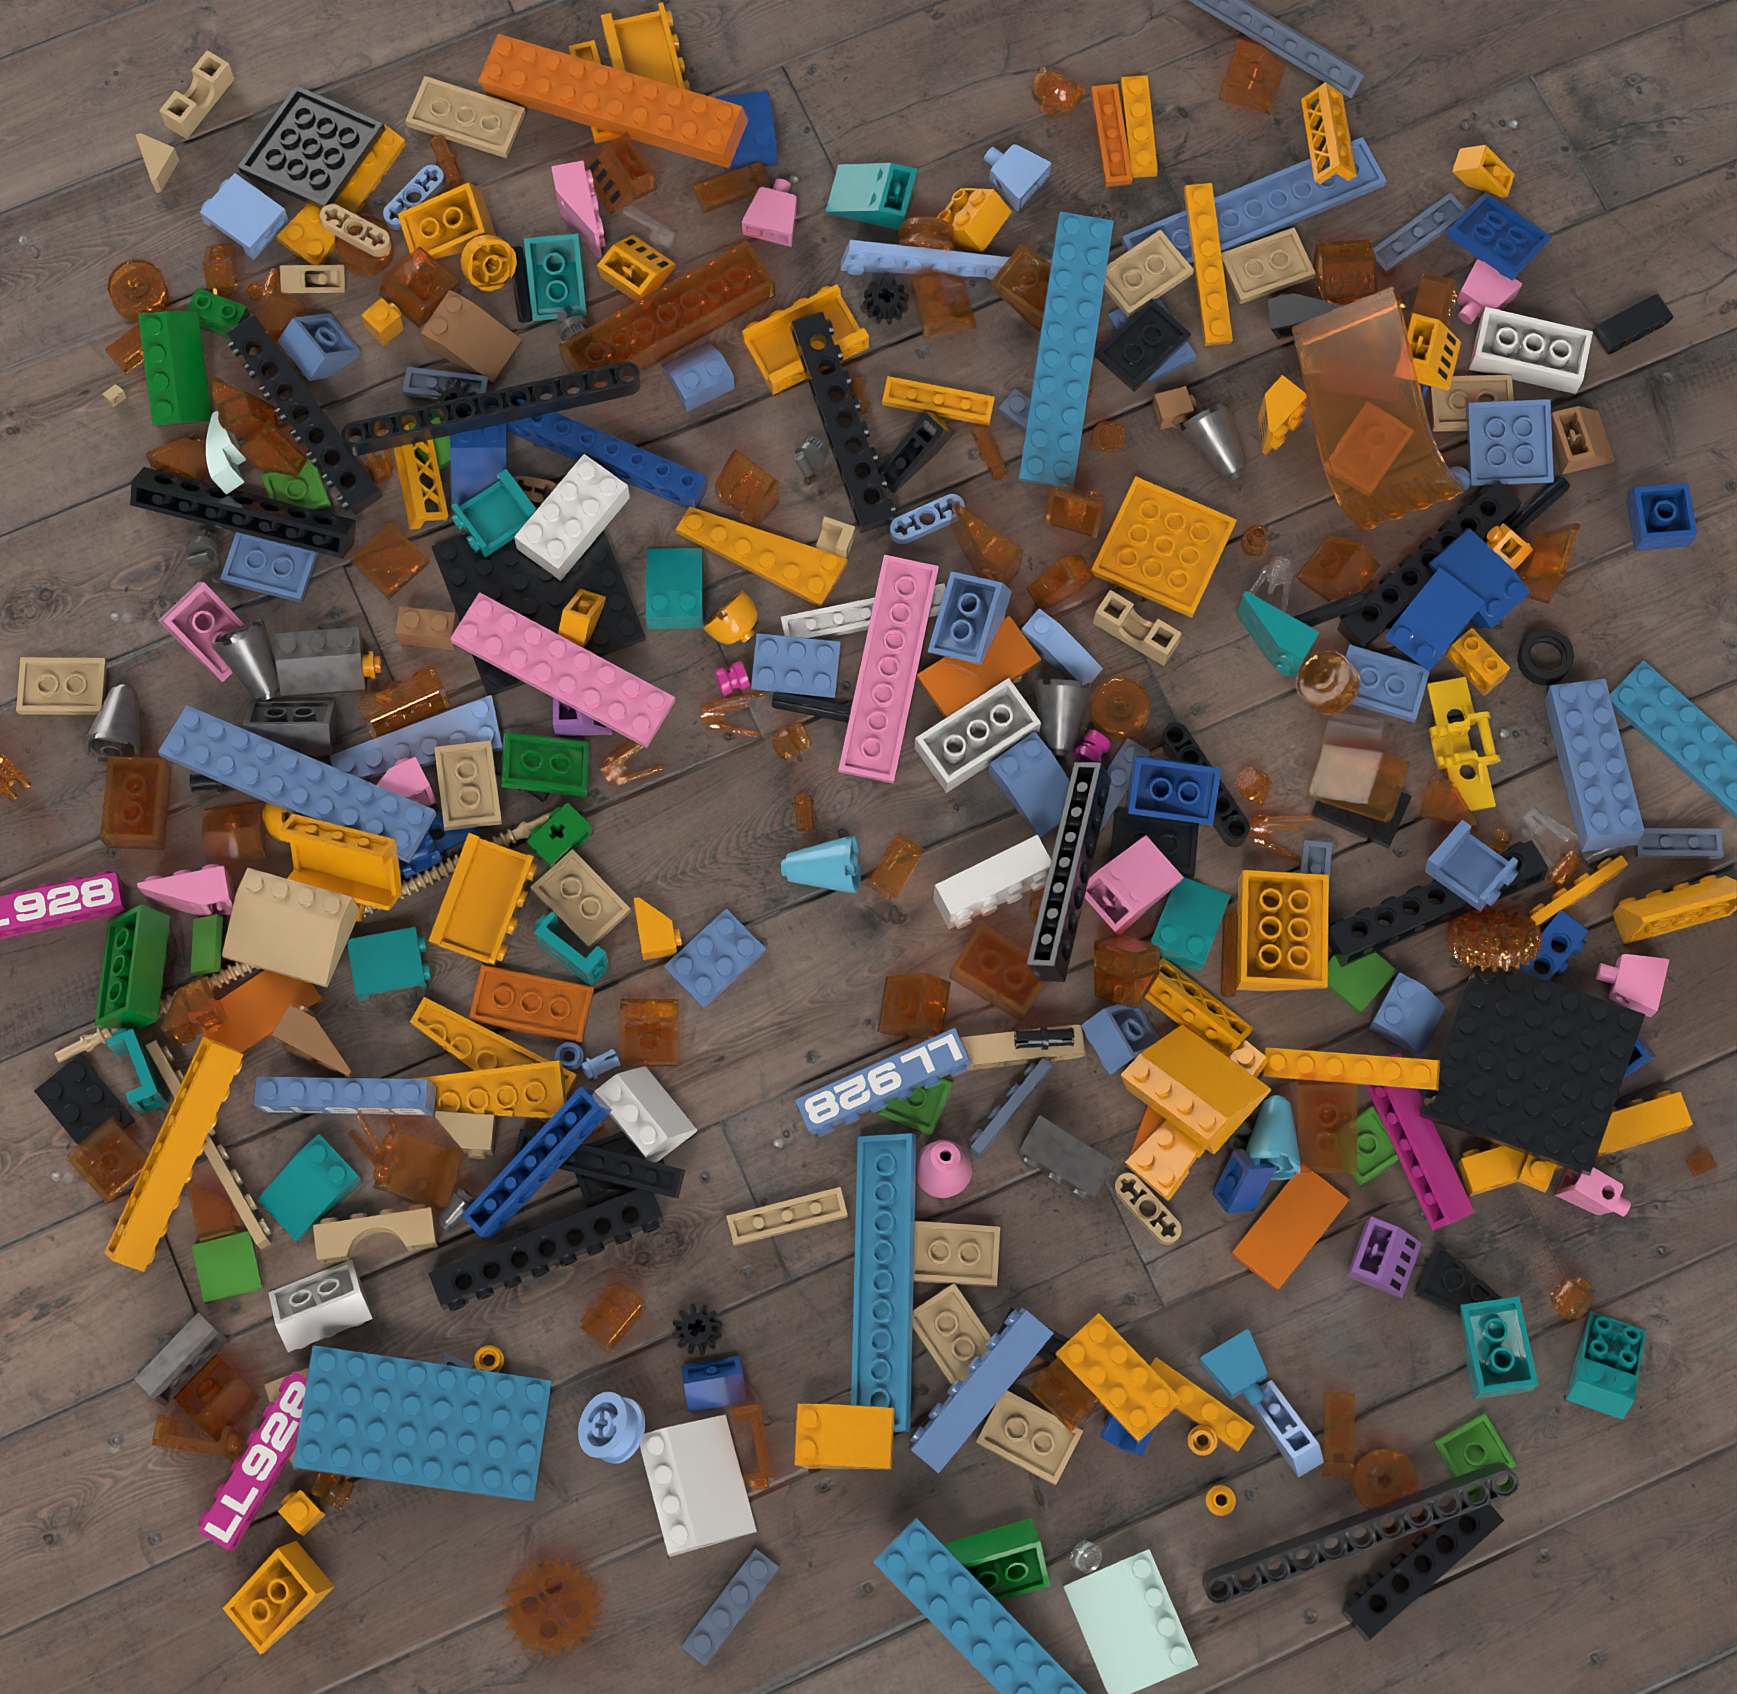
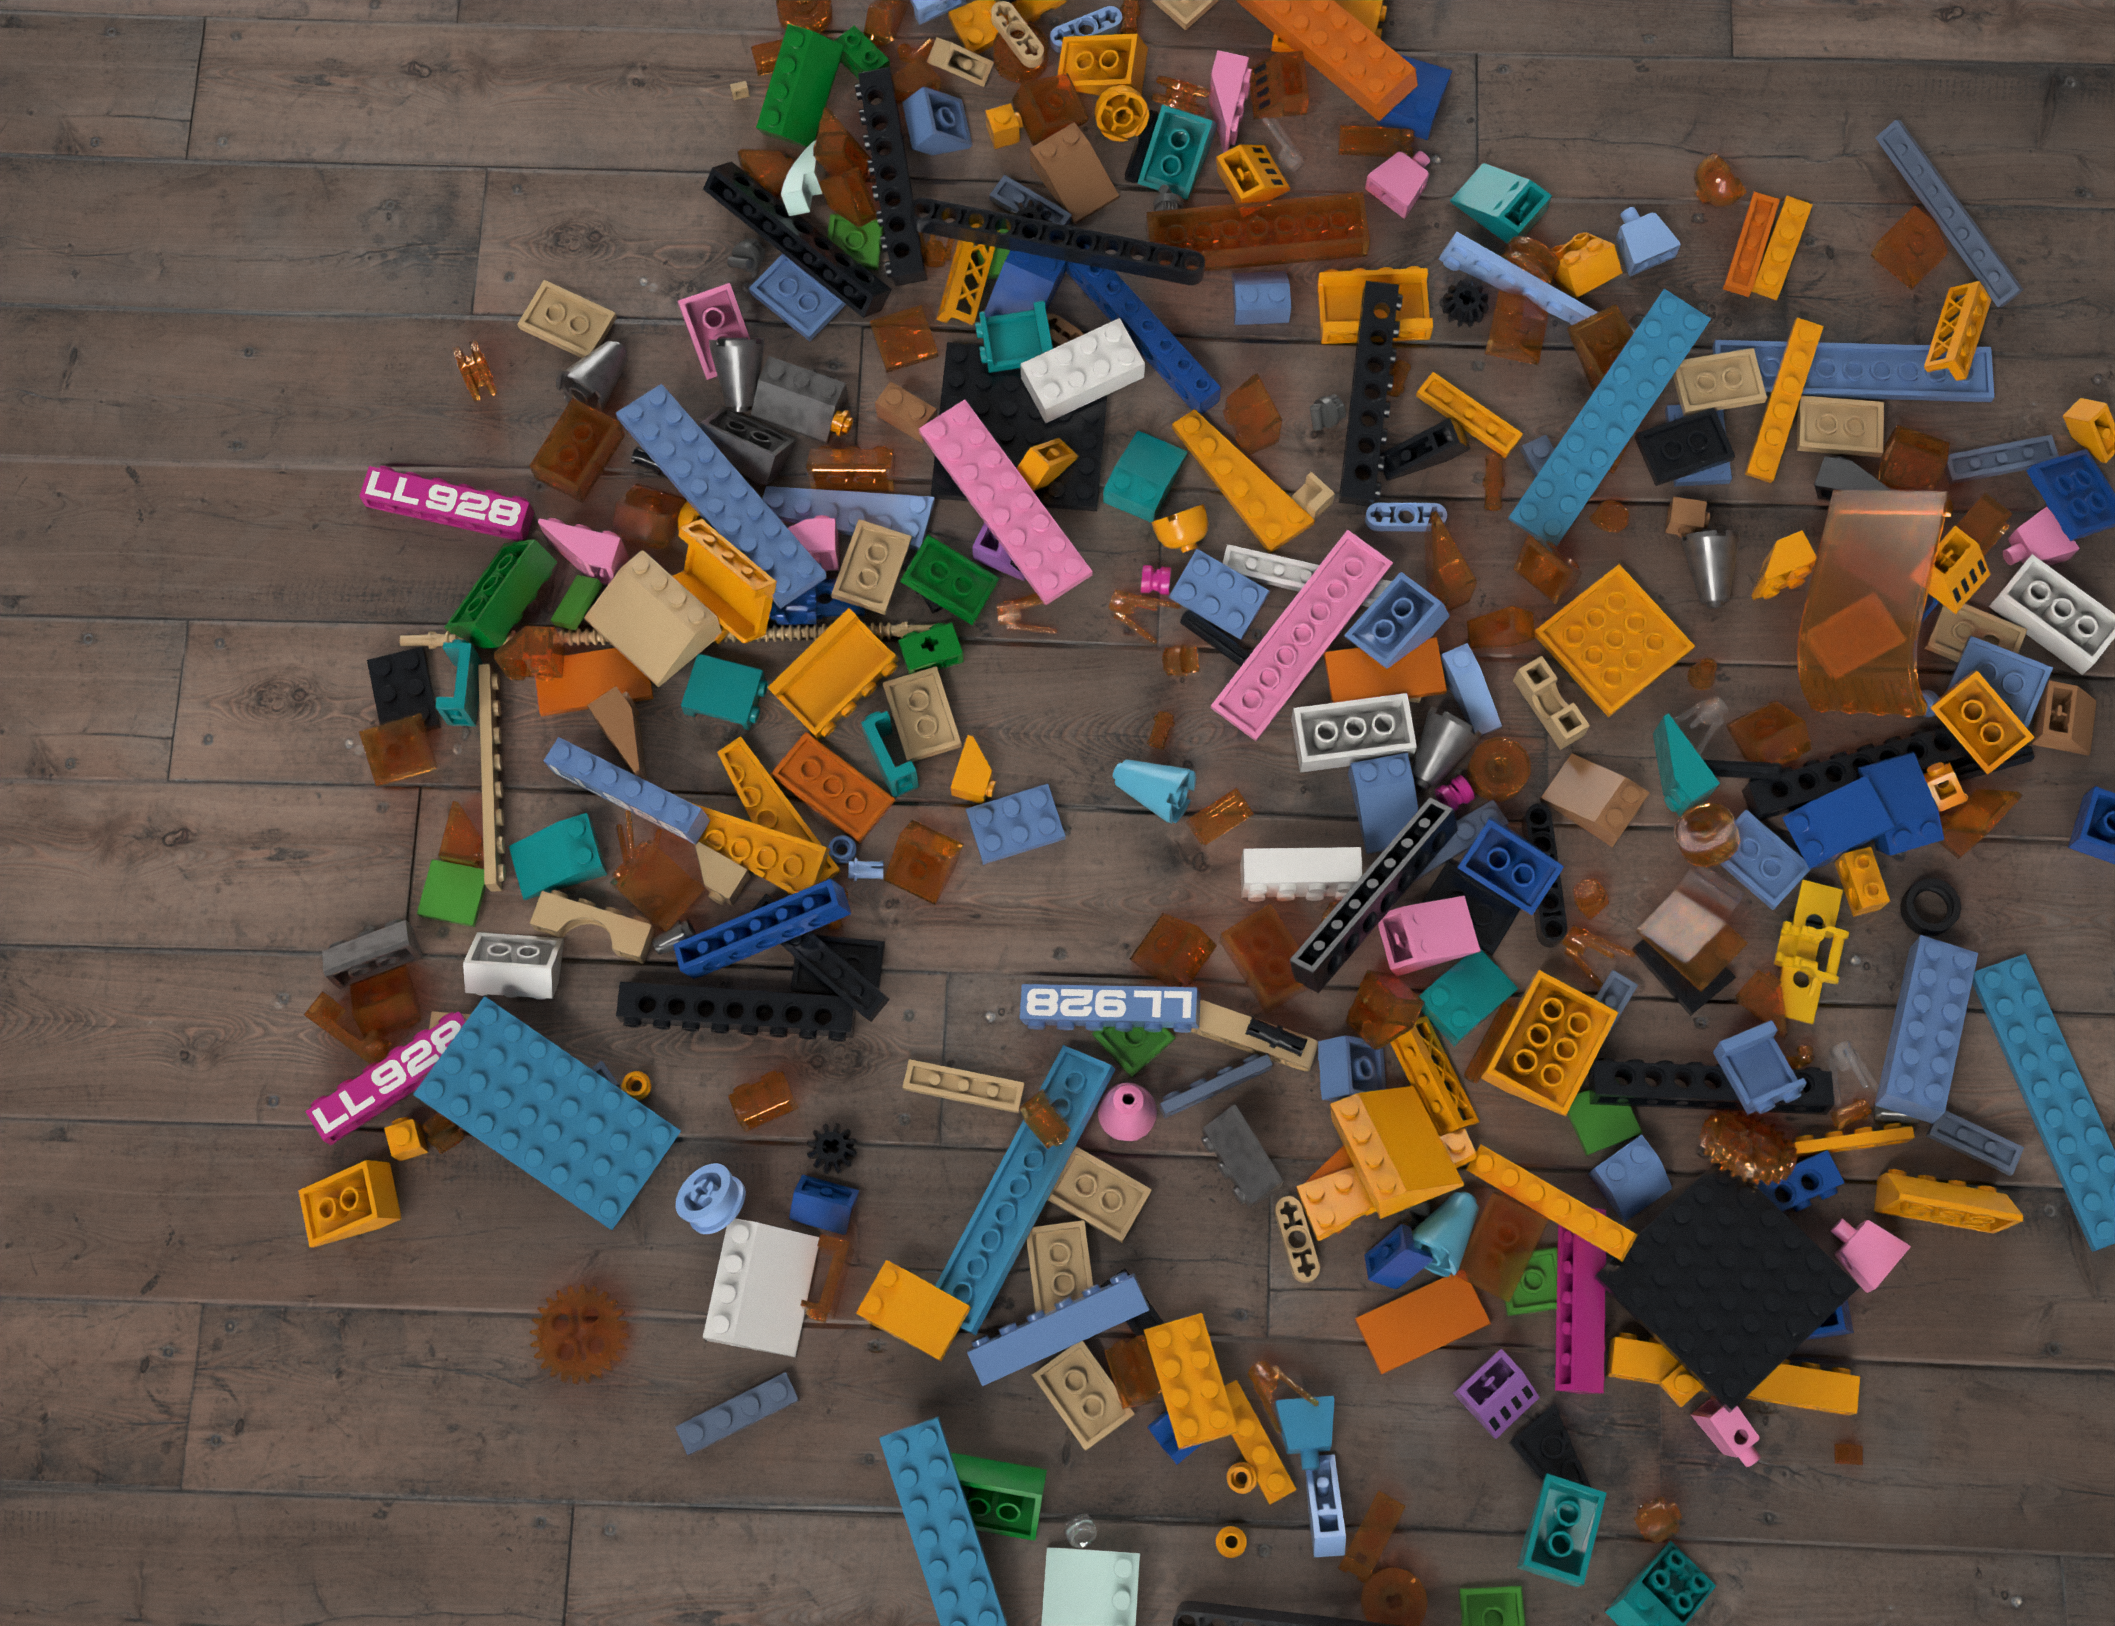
camera: 30 degrees right, 0 degrees up
light orange brick [104,1036,243,1272] -> none
white slope [595,1066,697,1162] -> none
none -> clear orange slope [1020,1089,1071,1149]
none -> clear orange wheel [1151,75,1211,115]
none -> clear orange plant [1247,1361,1319,1433]
none -> medium nougat slope [1540,753,1650,848]
none -> light orange slope [1930,671,2035,775]

